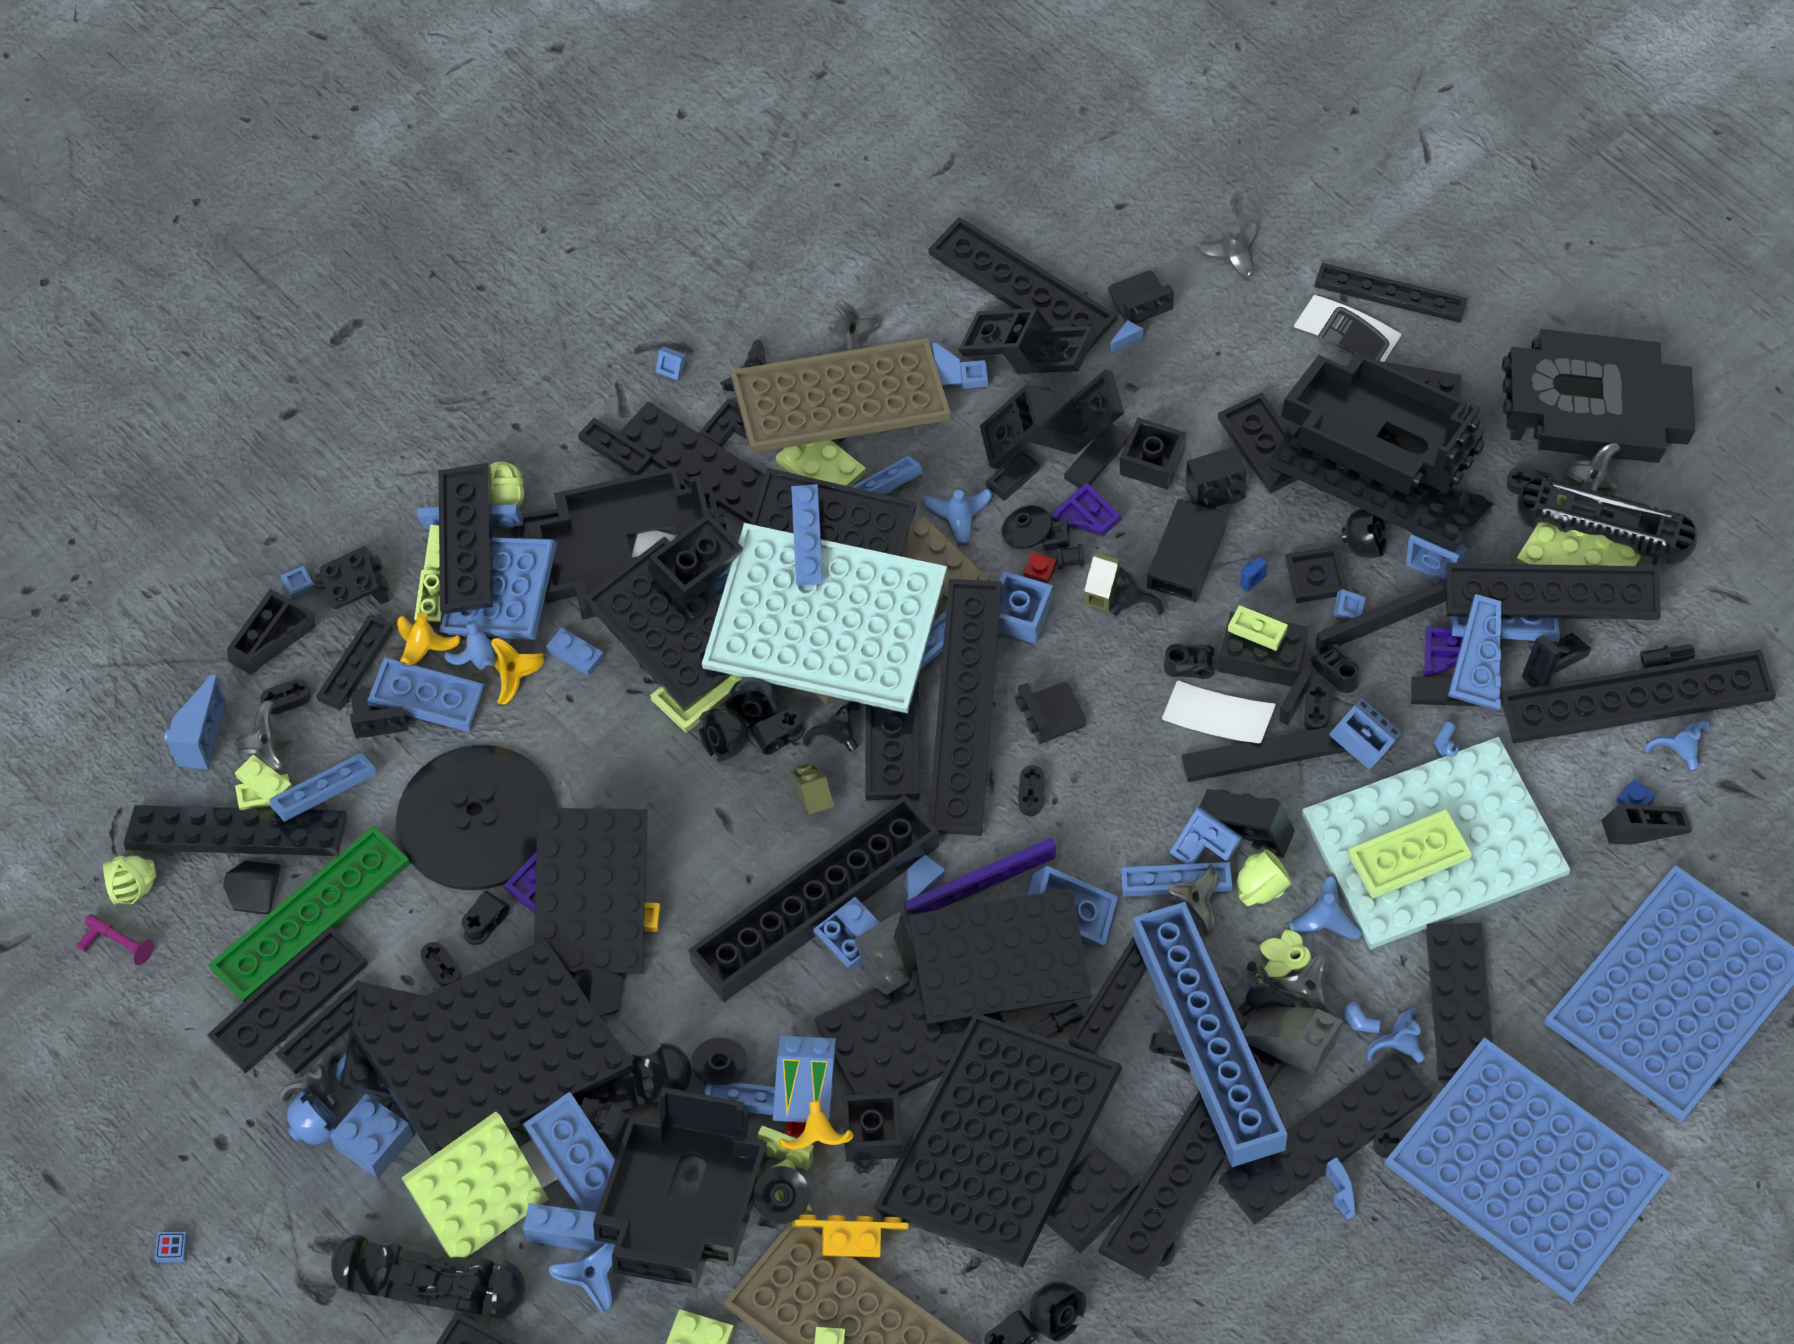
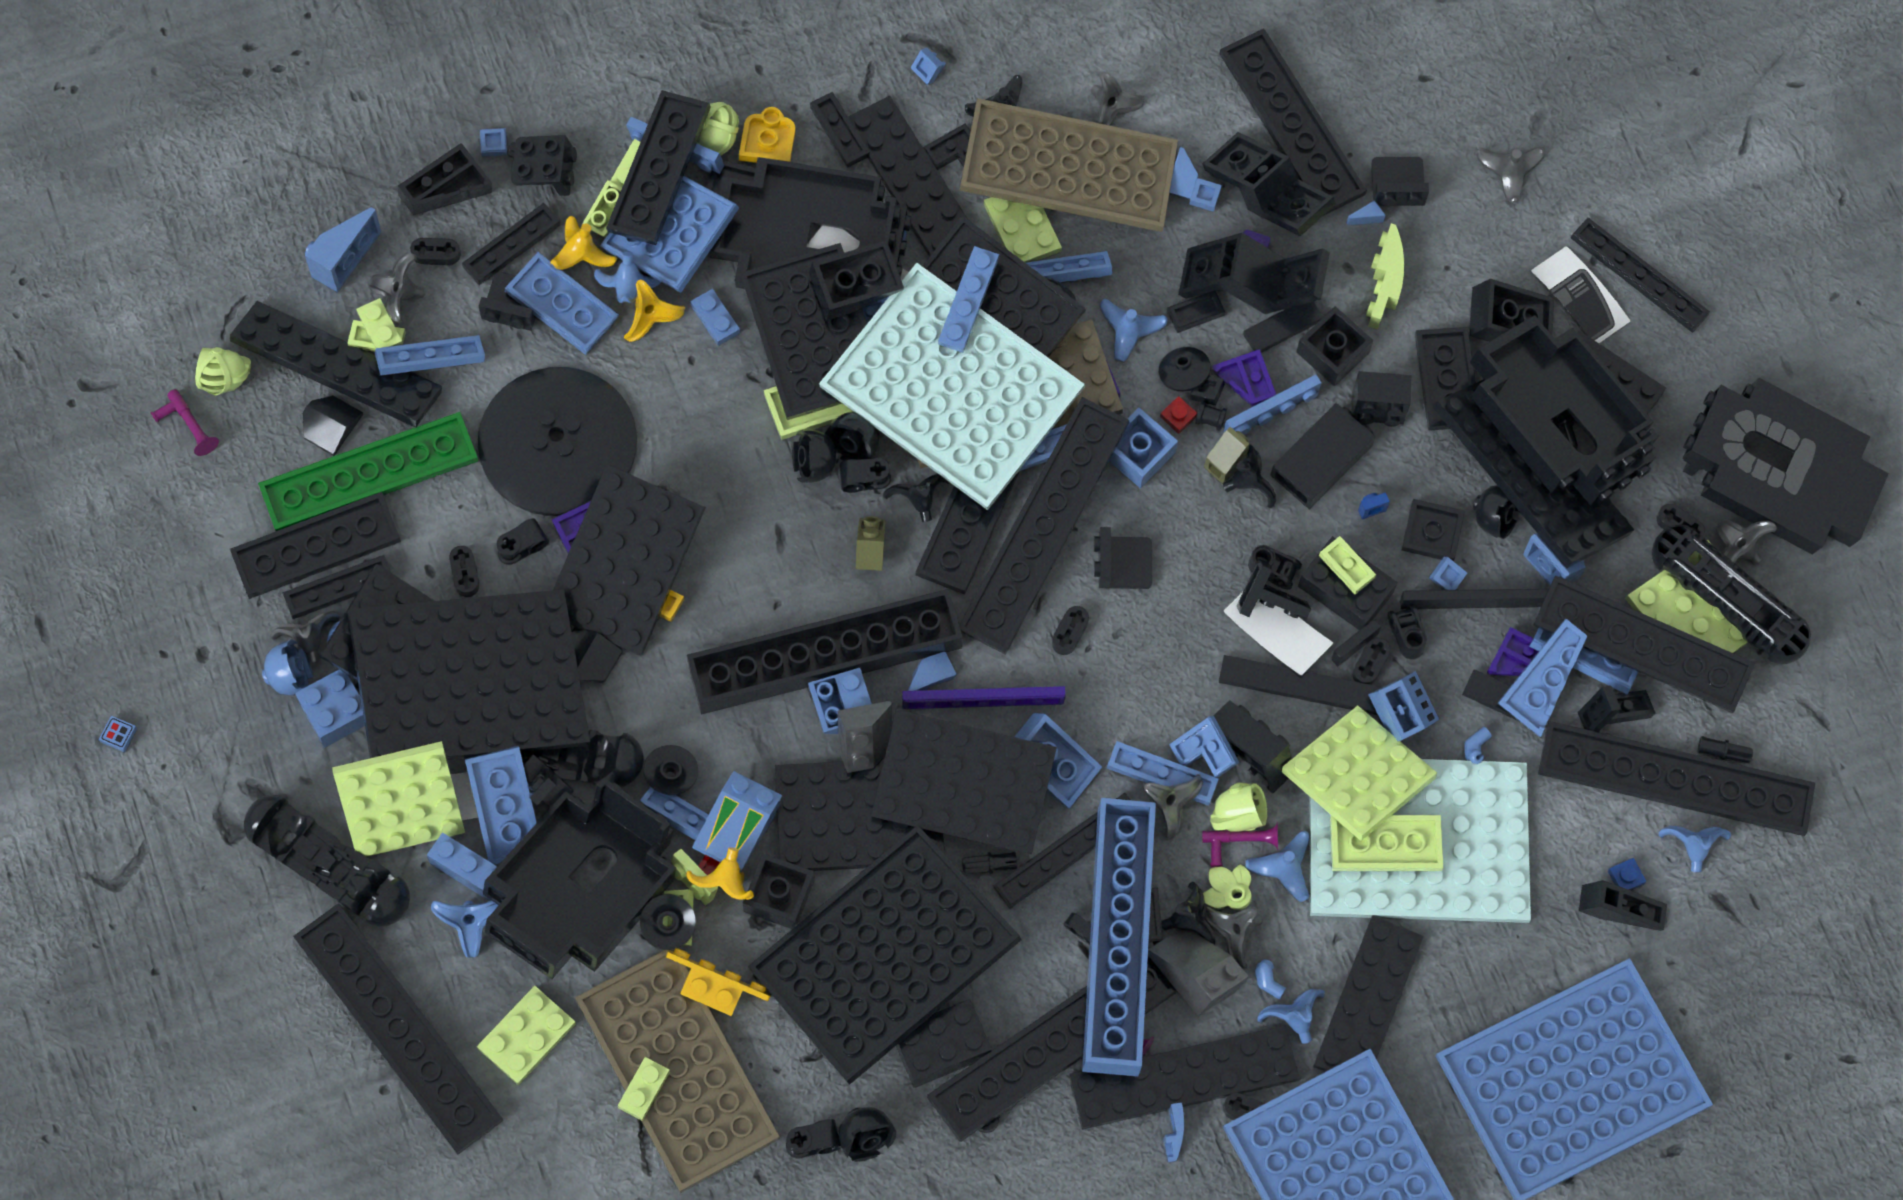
camera: 15 degrees right, 10 degrees up
none -> yellow plate [739,107,795,163]
none -> magenta piece [1202,822,1278,867]
none -> medium blue plate [1223,375,1321,435]
none -> black bracket [1236,559,1311,619]
none -> yellowish green plate [1282,705,1437,841]
none -> yellowish green slope [1366,224,1404,330]
none -> black slope [1469,279,1554,342]

